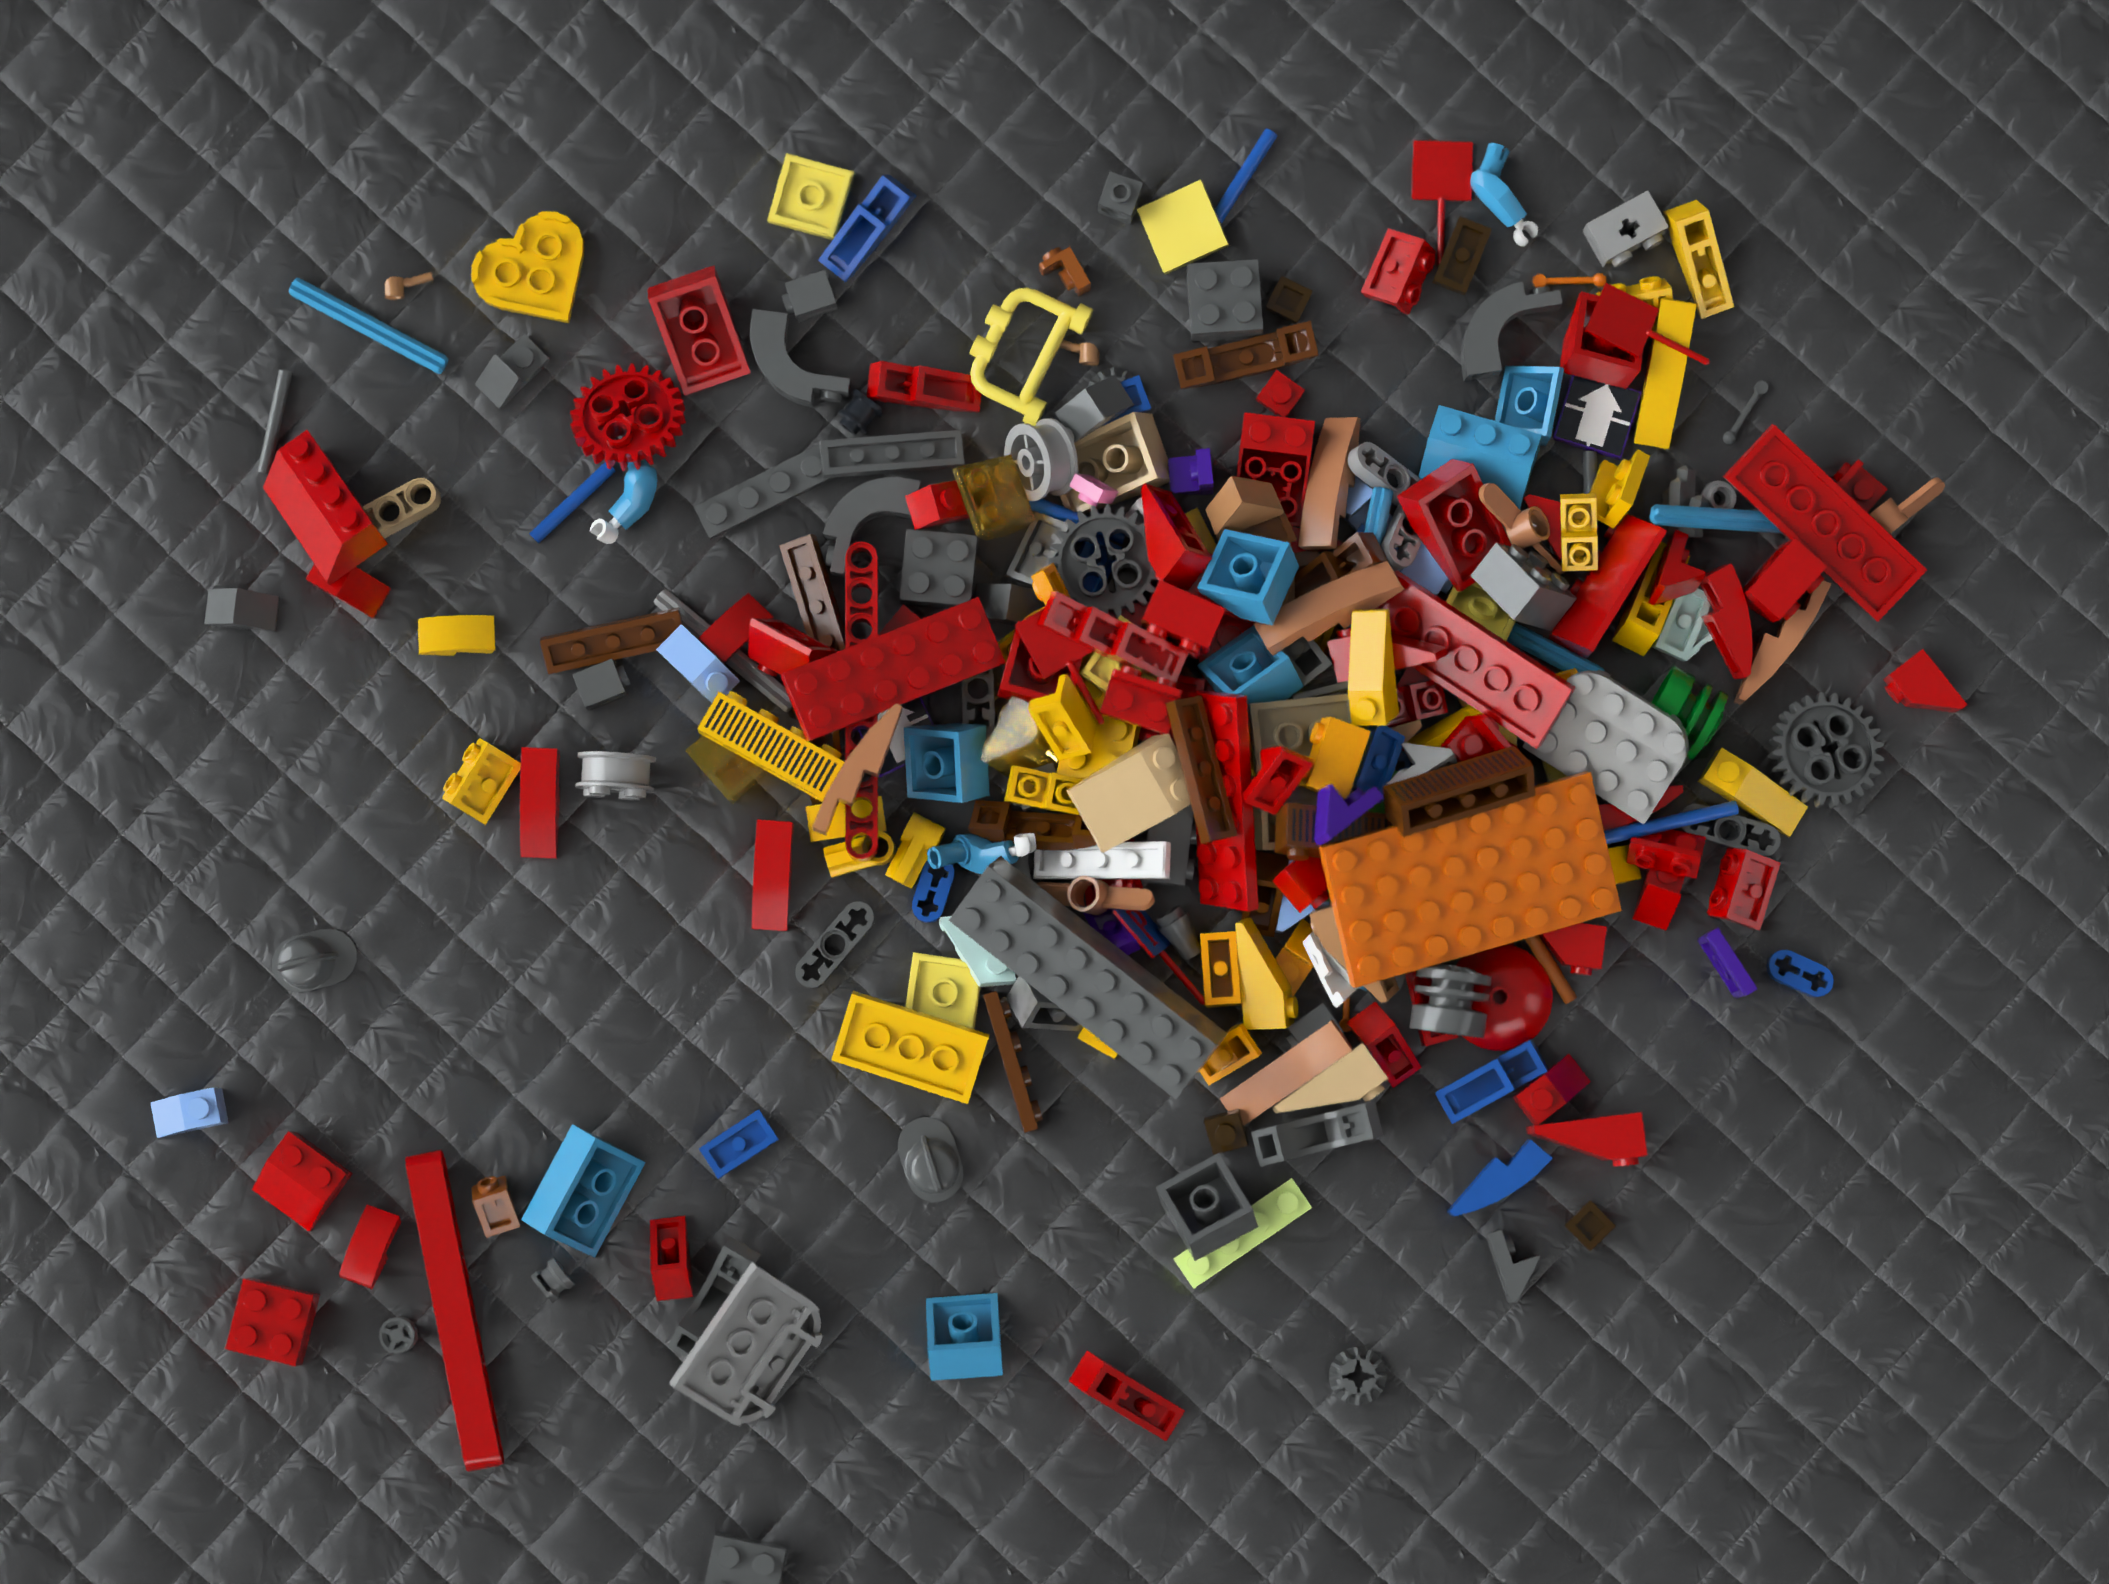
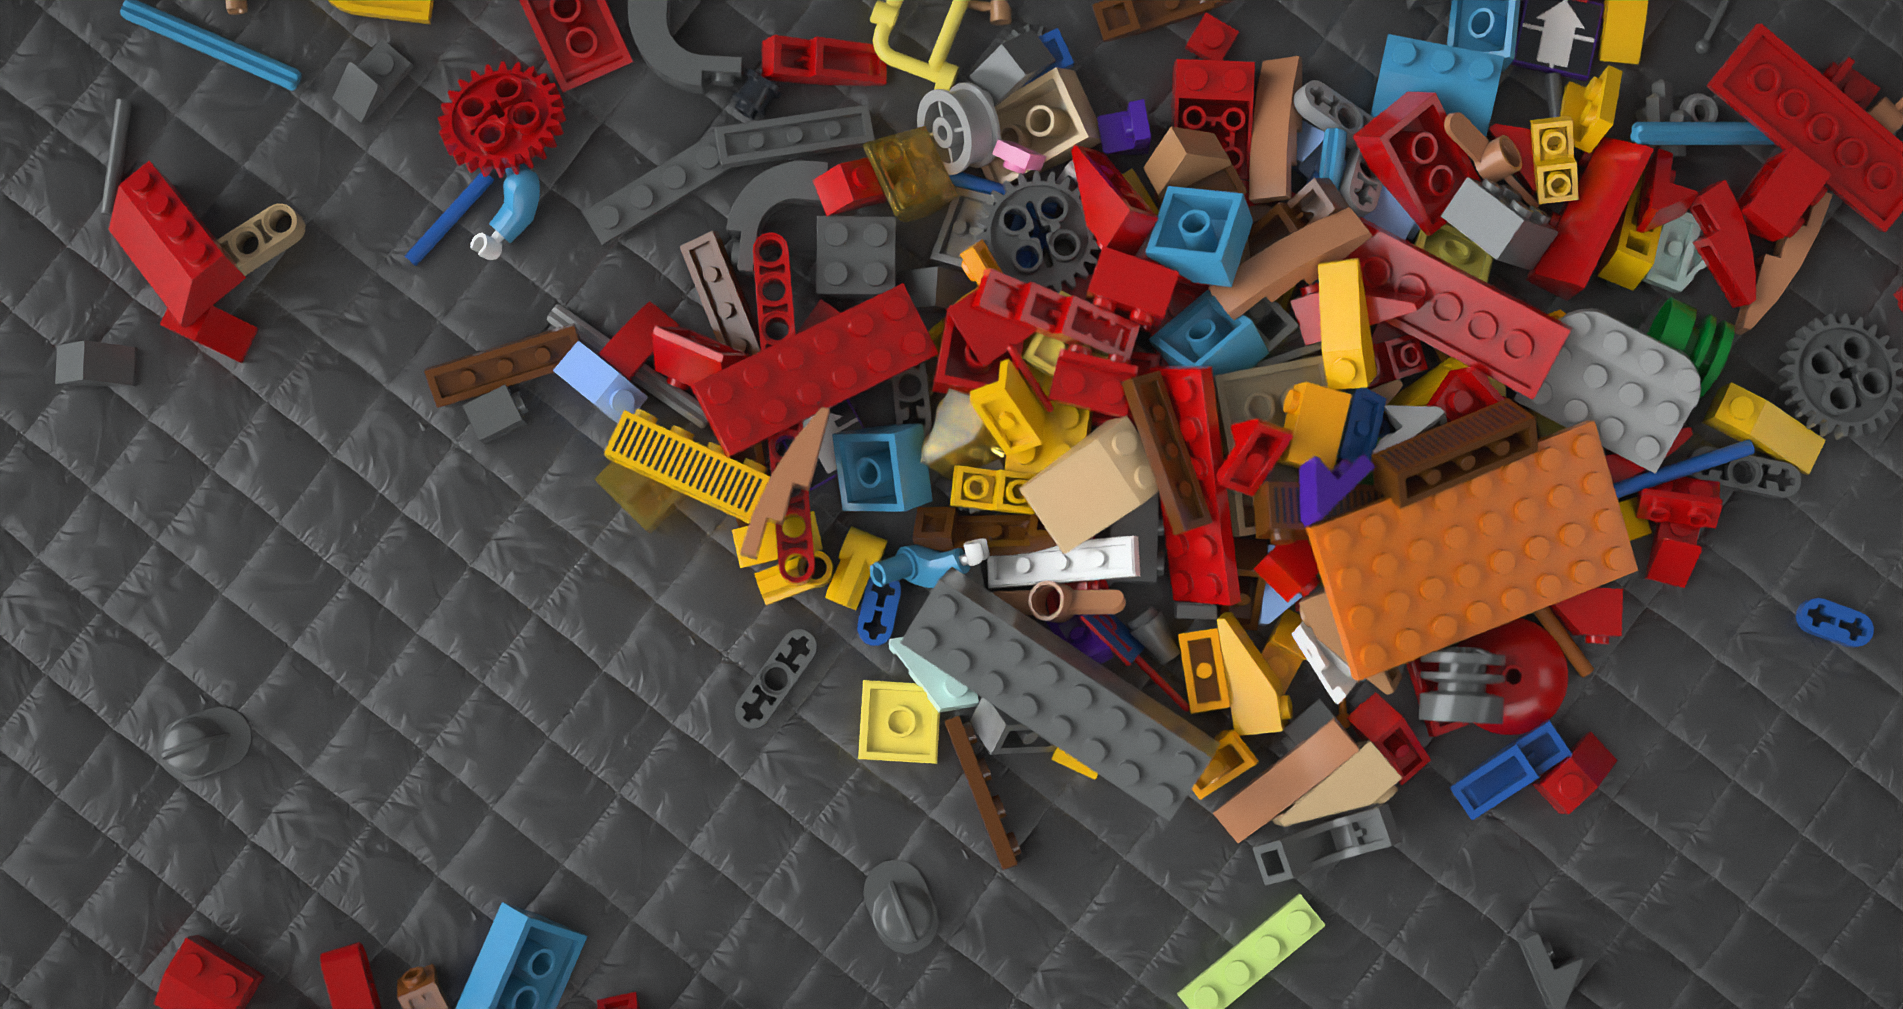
camera: 10 degrees left, 0 degrees up
light blue slope [151,1087,229,1138] -> none
yellow slope [418,615,495,656] -> none
yellow bracket [442,738,521,825] -> none
red slope [520,747,560,859] -> none
light grey wheel [575,751,656,800] -> none
blue plate [699,1109,779,1179] -> none
red slope [752,819,794,932] -> none
yellow plate [831,991,990,1104] -> none
dark grey brick [1156,1153,1258,1261] -> none
dark brown plate [1204,1109,1249,1155] -> none
blue slope [1446,1139,1553,1216] -> none
dark azure axle [1506,623,1605,672] -> none
red slope [1526,1112,1648,1167] -> none
dark brown plate [1564,1200,1616,1251] -> none
dark purple tile [1697,928,1757,999] -> none
red bracket [1707,848,1781,931] -> none
none -> dark grey tile [1174,601,1217,620]

